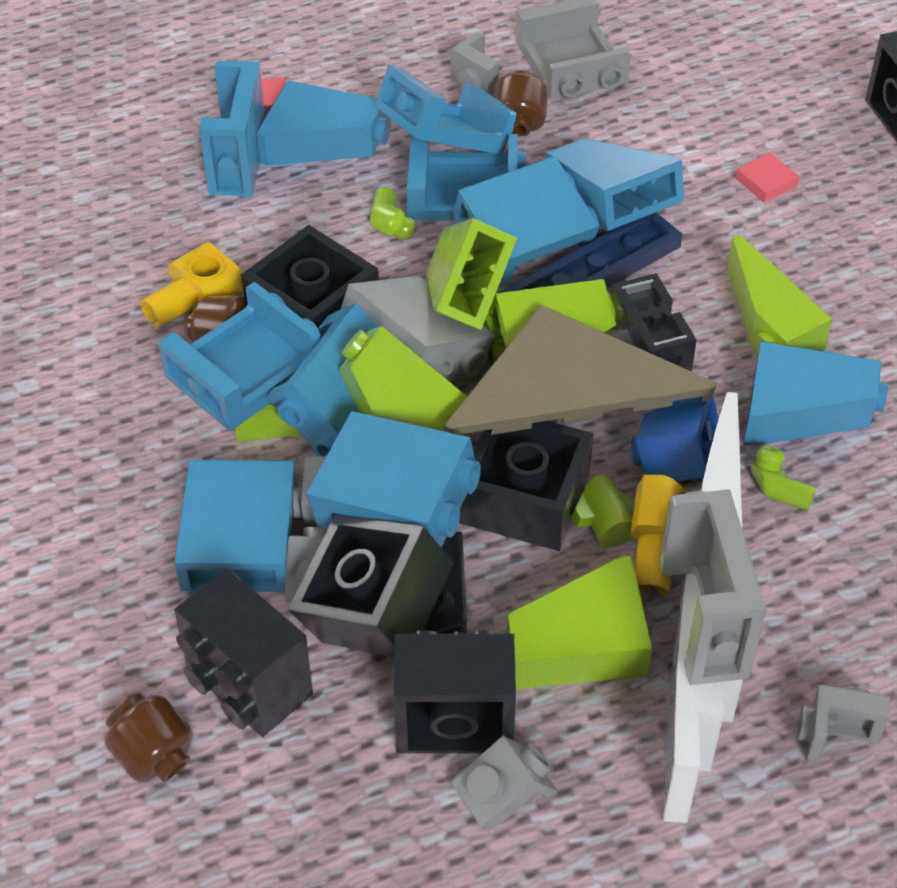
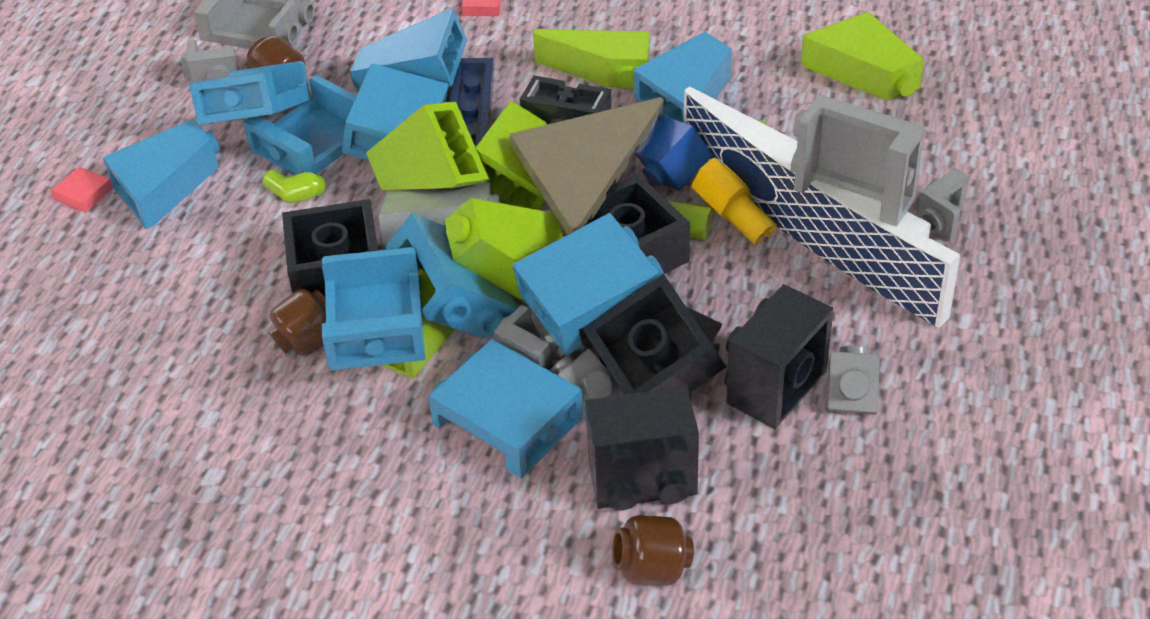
camera: 50 degrees left, 5 degrees down
yellow piece [140,242,243,329] -> none
dark azure panel [199,61,265,196] -> none
lime slope [507,556,652,689] -> none

